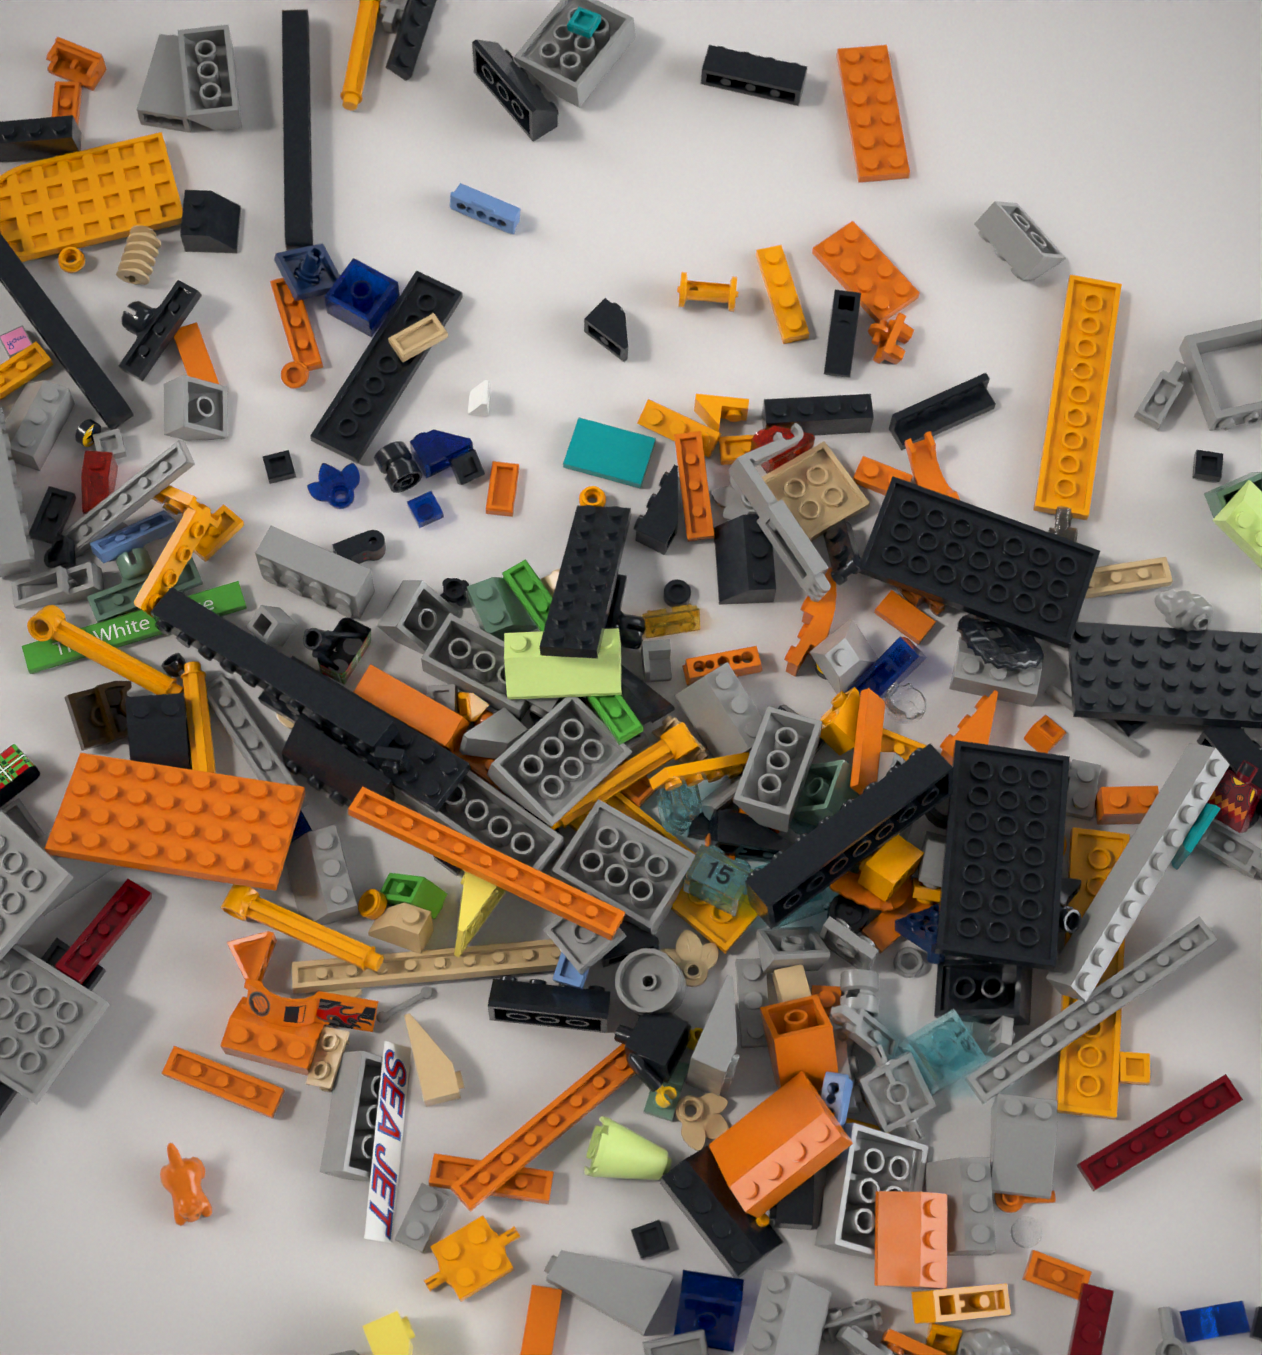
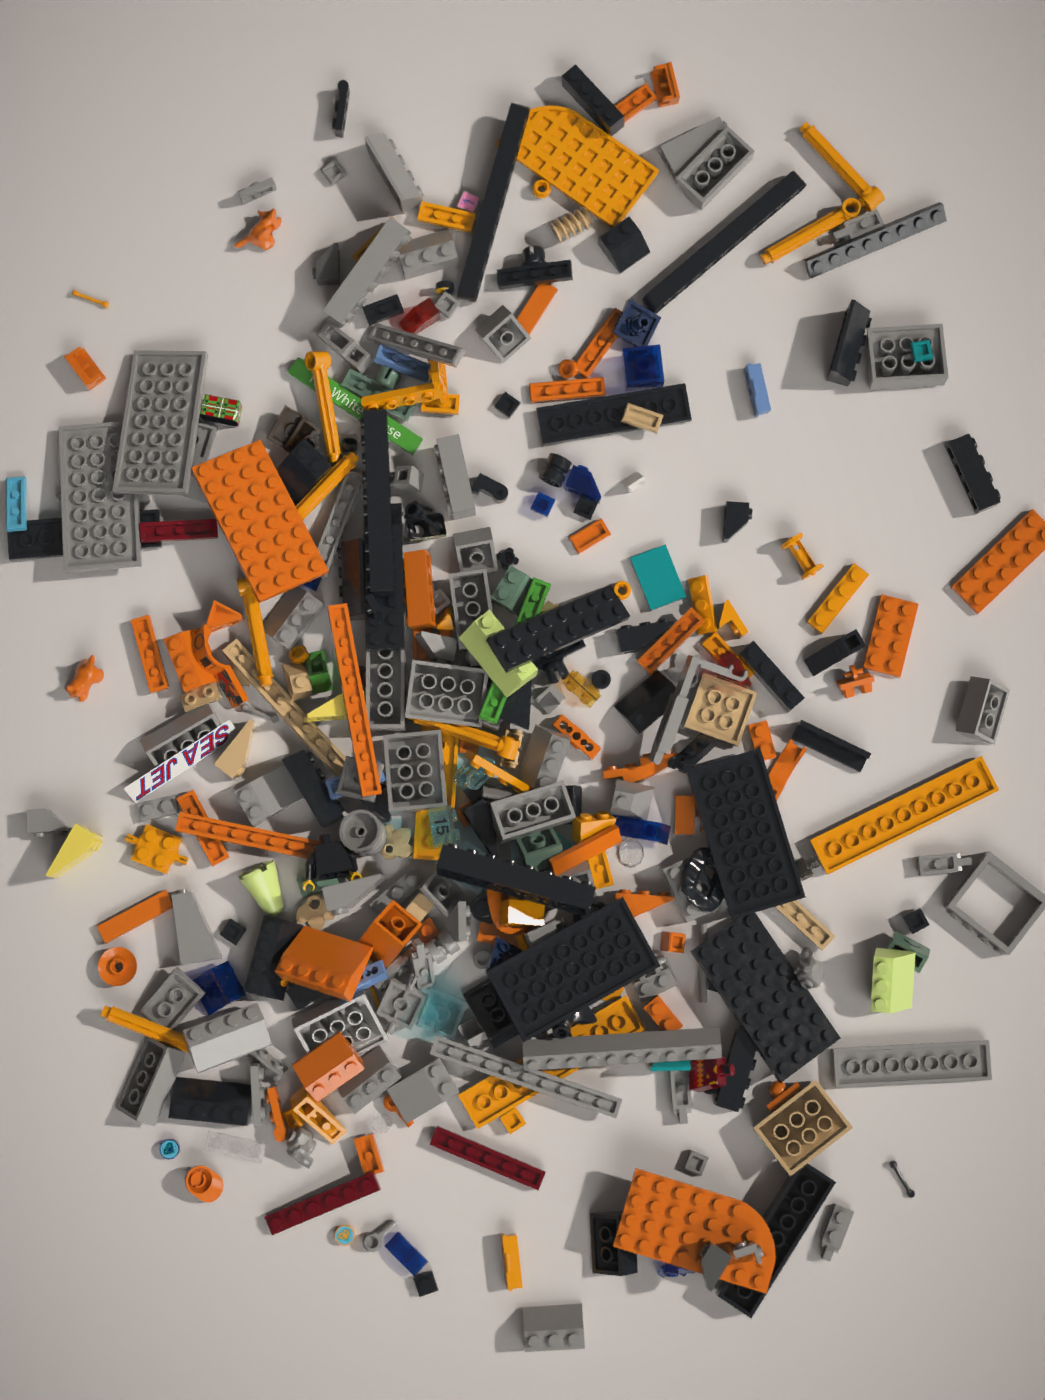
camera: 55 degrees right, 15 degrees up
black tile [44,535,76,569] -> none
clear blue plate [307,463,360,509] -> none
none -> light grey slope [233,765,304,827]
none -> orange tile [529,377,606,403]

